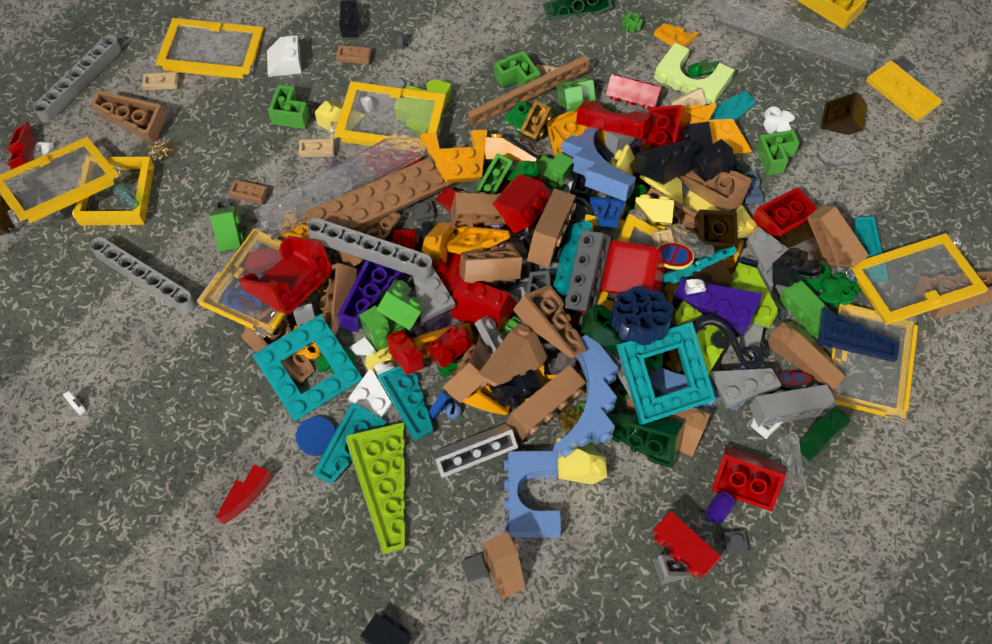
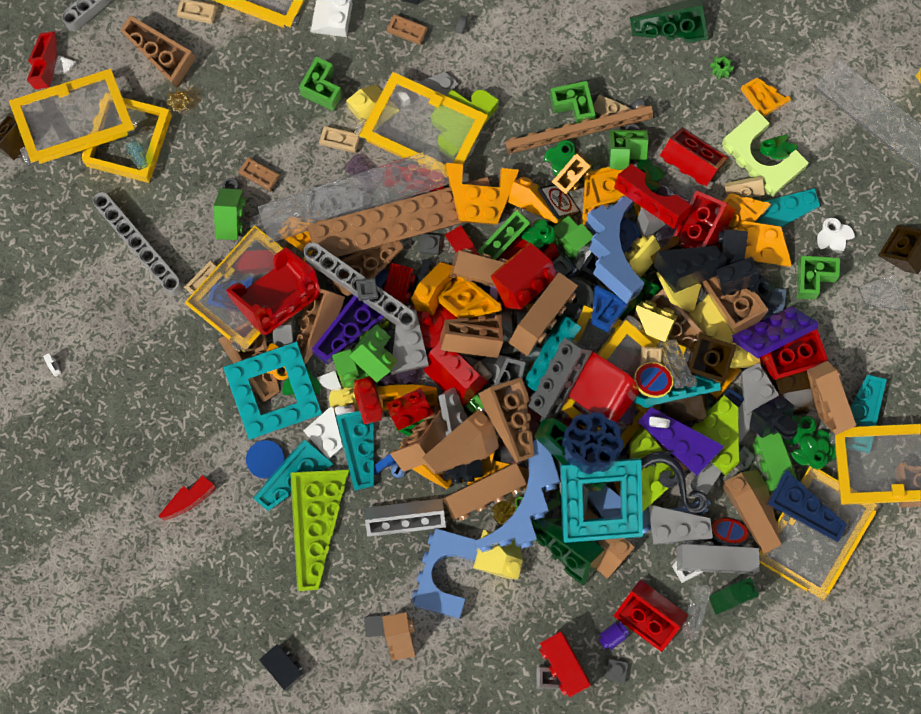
camera: 20 degrees right, 15 degrees up
none -> dark grey tile [356,278,378,301]
none -> dark purple plate [732,306,818,358]

